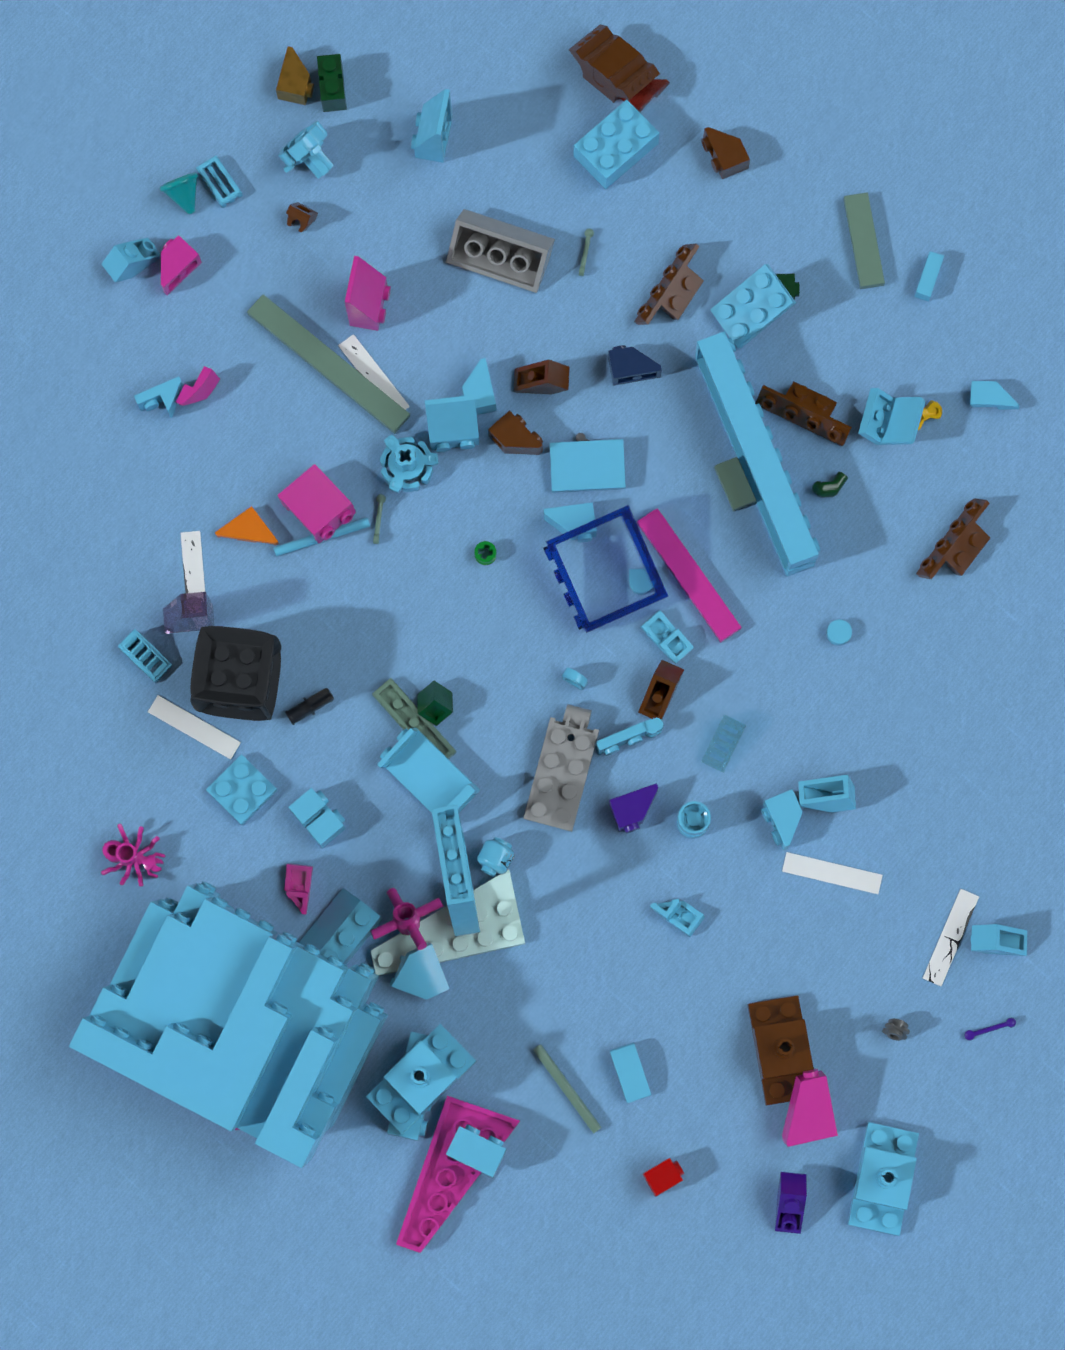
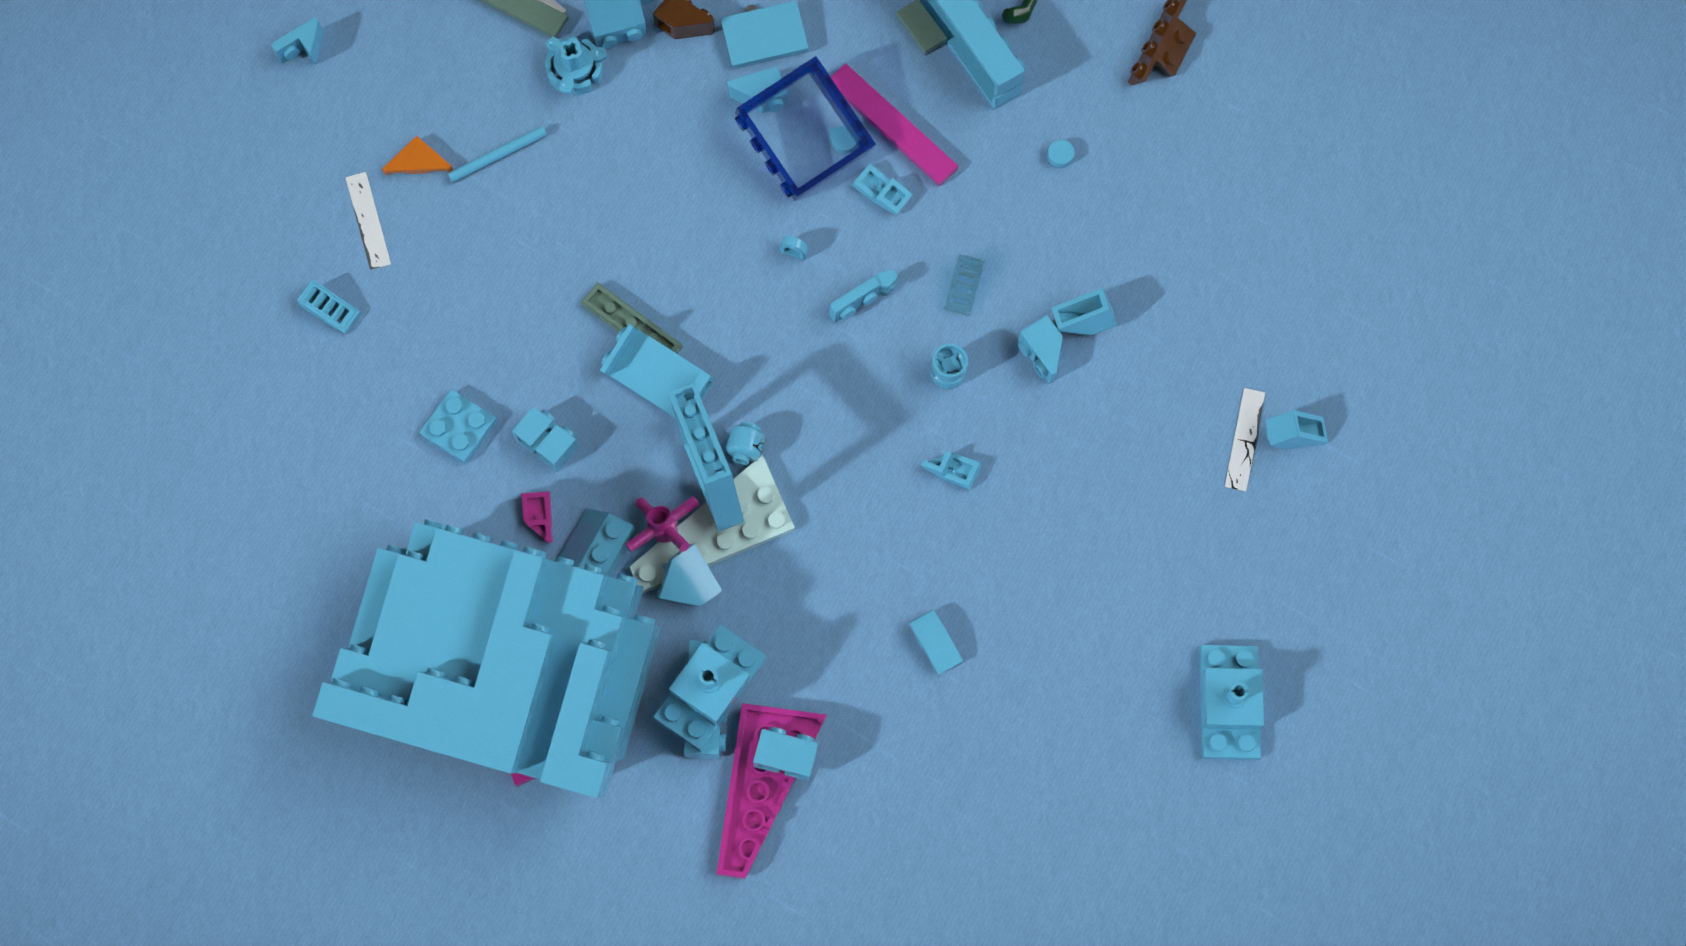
camera: 15 degrees left, 5 degrees down
dark pink animal [101,824,165,887] -> none
white sticker [148,695,241,759] -> none
clear purple slope [163,592,214,634] -> none
dark pink slope [175,366,220,406] -> none
black piece [190,626,281,721] -> none
dark pink panel [277,464,356,543] -> none
black axle [285,688,334,725] -> none
sand green hinge [373,494,386,544] -> none
dark green panel [417,680,453,726] -> none
green bush [474,541,497,565] -> none
light grey hinge [523,704,599,832] -> none
sand green bar [533,1044,602,1134] -> none
dark purple slope [609,783,658,833] -> none
reddish brown slope [638,660,684,719] -> none
red brick [642,1158,684,1197] -> none
reddish brown brick [747,995,814,1106] -> none
dark purple slope [775,1172,807,1234] -> none
white sticker [782,852,883,894] -> none
dark pink slope [782,1068,838,1147] -> none
dark grey plate [882,1018,910,1041] -> none
dark purple hinge [964,1017,1016,1041] -> none

